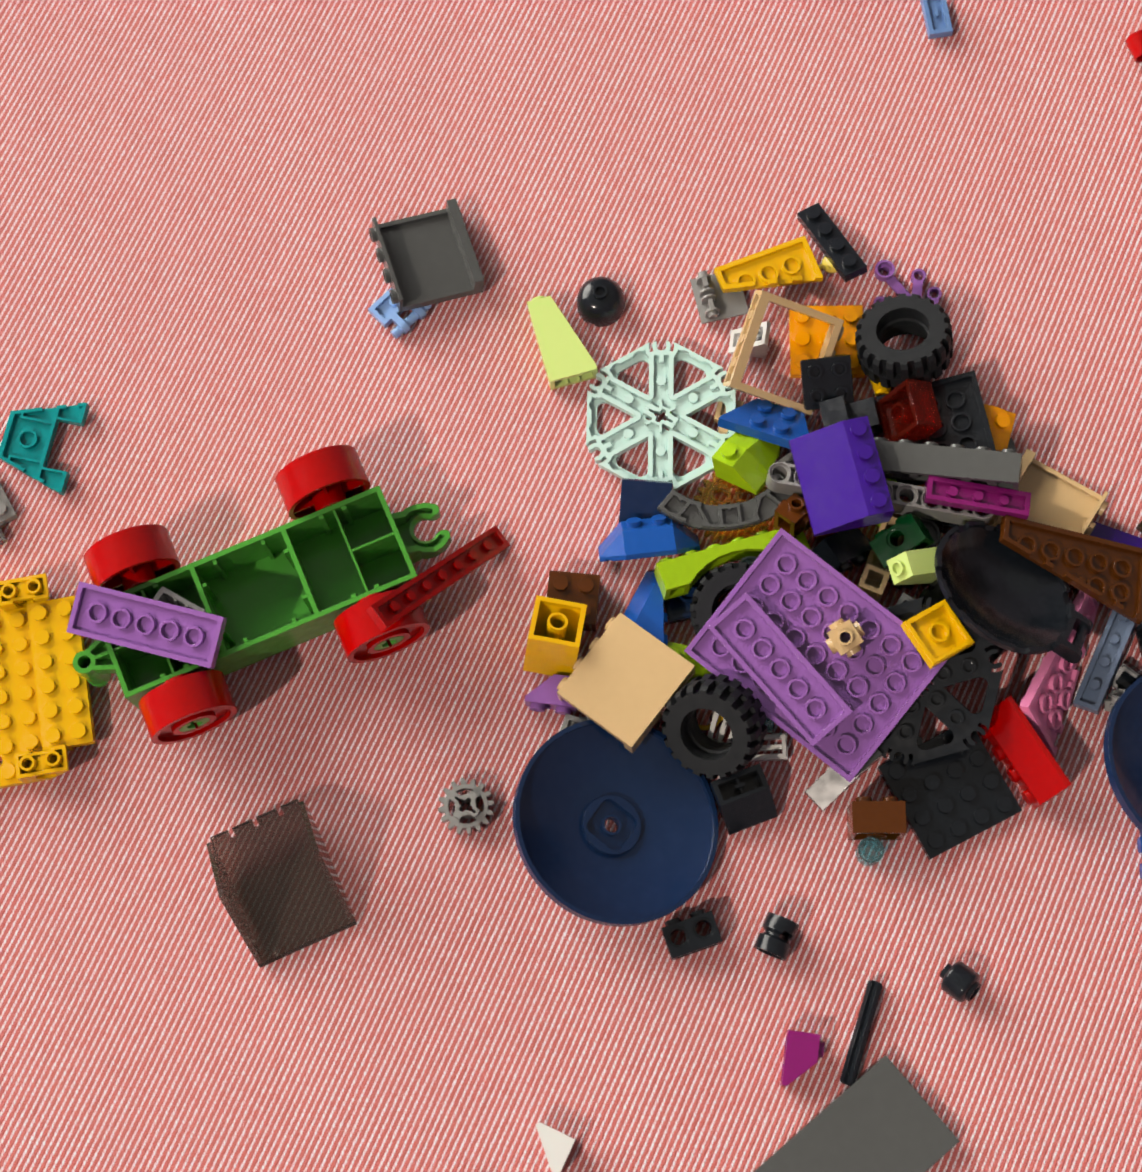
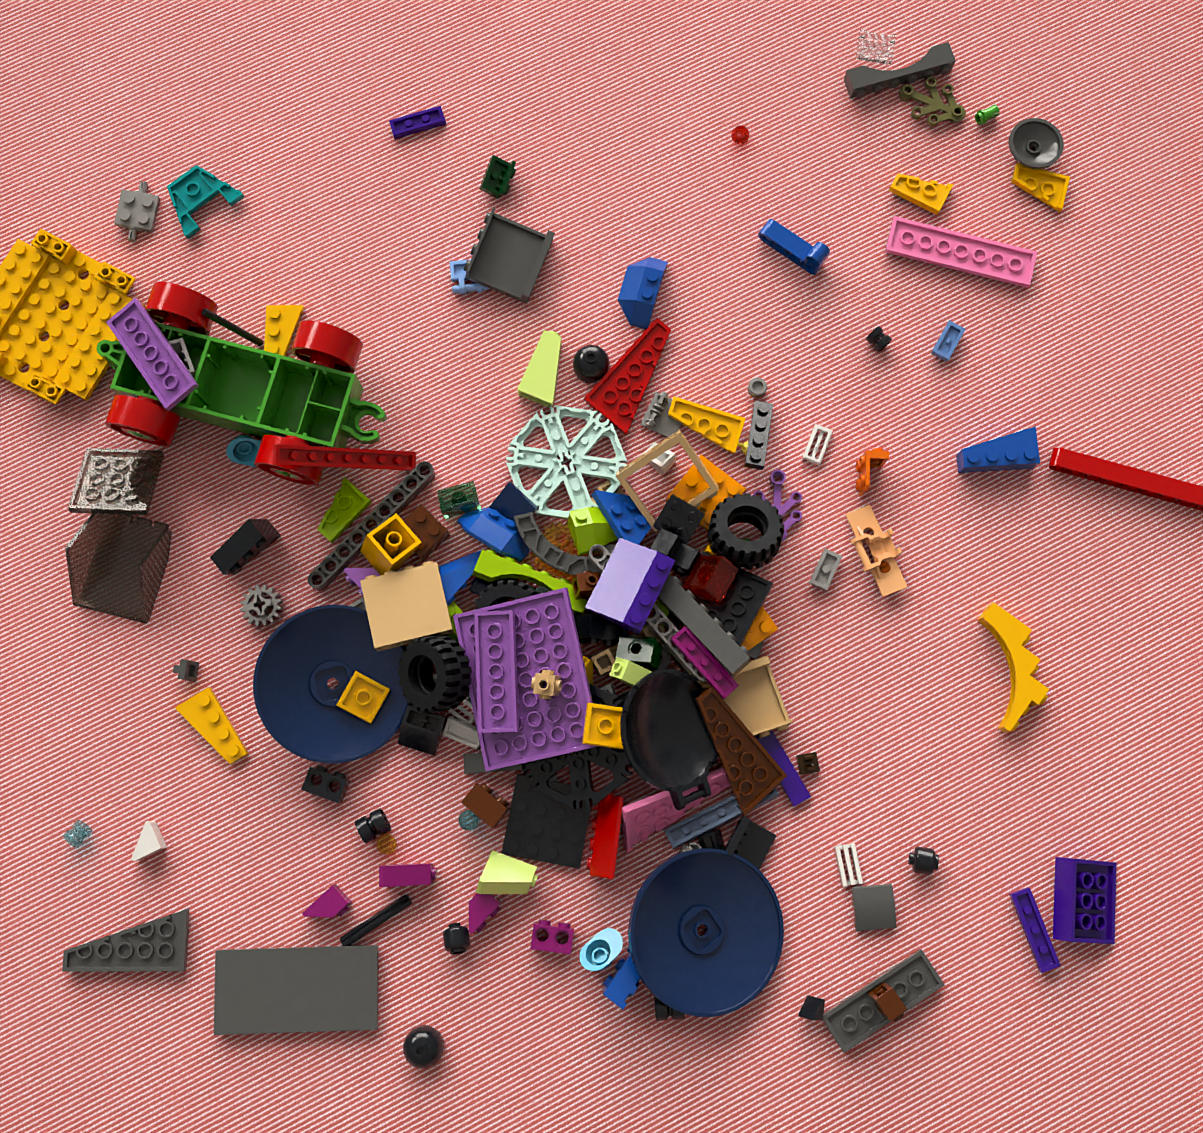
camera: 30 degrees right, 5 degrees up
none -> clear smoke plate [68,448,164,515]
none -> dark grey tile [173,659,199,682]
none -> yellow wing [175,687,249,764]
none -> black bar [201,308,263,346]
none -> black wedge [210,519,281,575]
none -> medium azure piece [226,435,261,467]
none -> yellow wing [264,305,305,356]
none -> dark grey beam [307,461,435,591]
none -> lime wing [317,477,372,543]
none -> yellow tile [336,671,390,724]
none -> clear yellow plate [377,834,397,854]
none -> magenta slope [379,863,437,887]
none -> dark purple tile [389,106,446,139]
none -> black cylinder [403,1025,444,1069]
none -> clear green slope [437,481,482,519]
none -> white tile [442,716,480,750]
none -> magenta slope [469,893,501,934]
none -> yellowish green slope [476,850,538,894]
none -> dark green bracket [479,155,516,199]
none -> magenta brick [530,920,574,955]
none -> piece [579,928,623,971]
none -> red wing [584,318,671,435]
none -> blue wedge [618,257,668,329]
none -> light grey tile [748,378,767,398]
none -> blue beam [758,219,830,275]
none -> white tile [802,424,833,466]
none -> light grey plate [808,548,842,591]
none -> light nougat piece [845,505,908,597]
none -> orange bracket [855,448,889,496]
none -> black wheel [866,326,892,352]
none -> blue wedge [956,426,1040,473]

